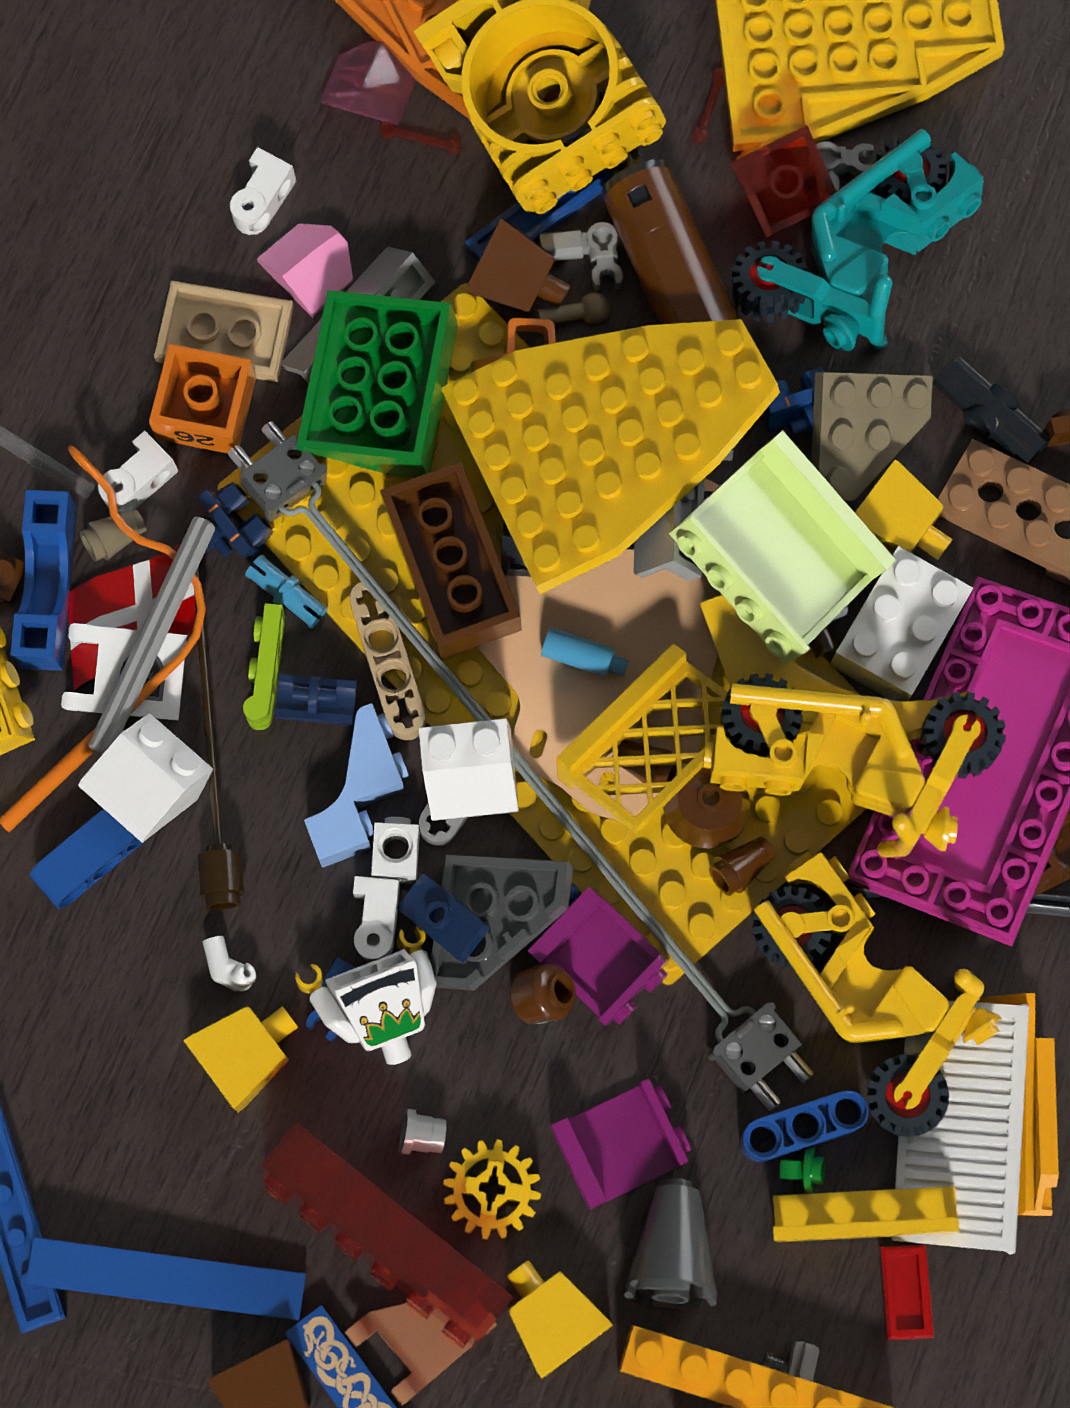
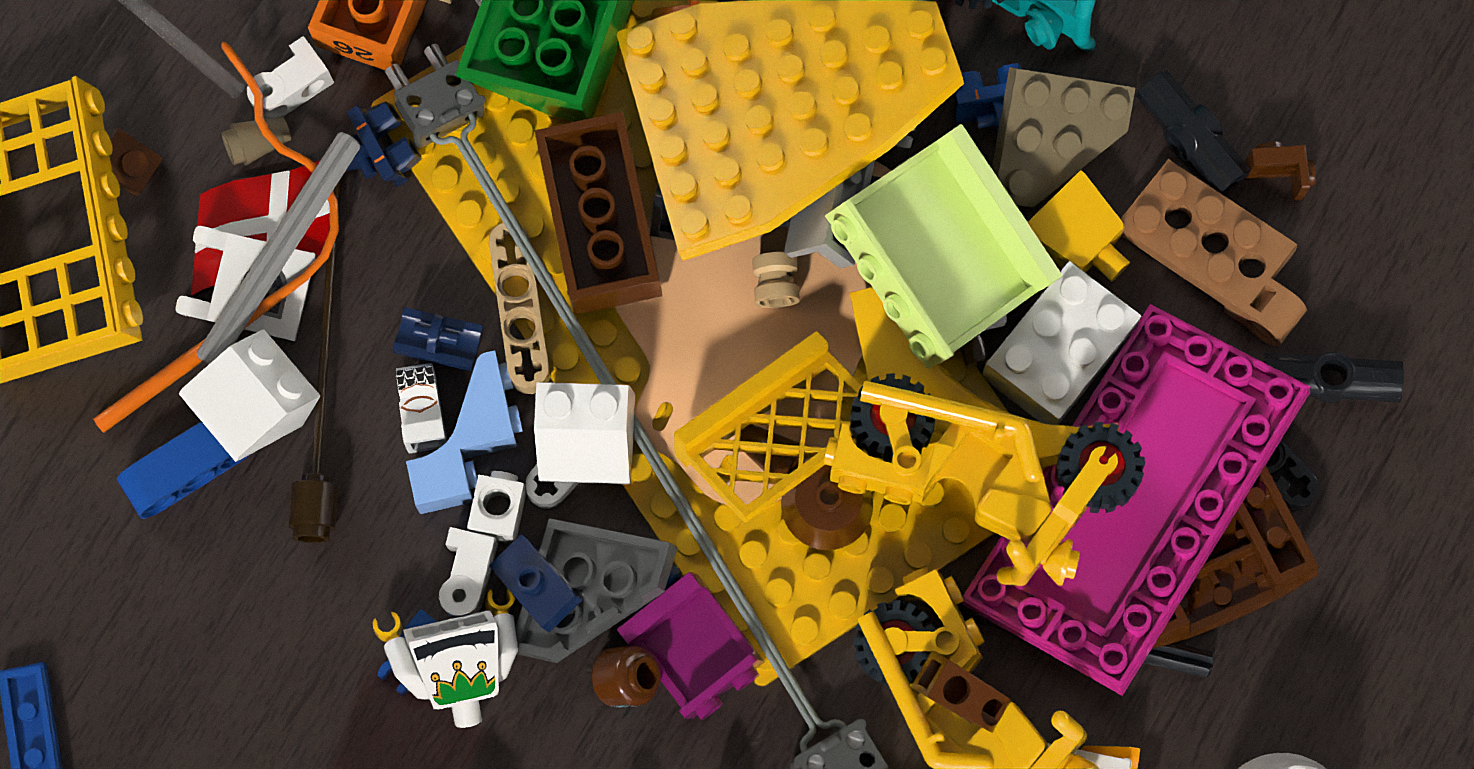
camera: 10 degrees right, 0 degrees up
blue arch [10,490,77,671] -> none
yellow torso [184,1006,298,1113] -> none
white arm [202,936,256,991] -> none
lime plate [243,603,286,730] -> none
dark azure pin [245,555,328,629] -> none
dark azure cylinder [541,627,629,678] -> none
reddish brown cone [709,836,776,896] -> none
none -> white leg [396,363,448,454]
none -> tan wheel [752,252,800,308]
none -> reddish brown leg [911,650,1011,733]

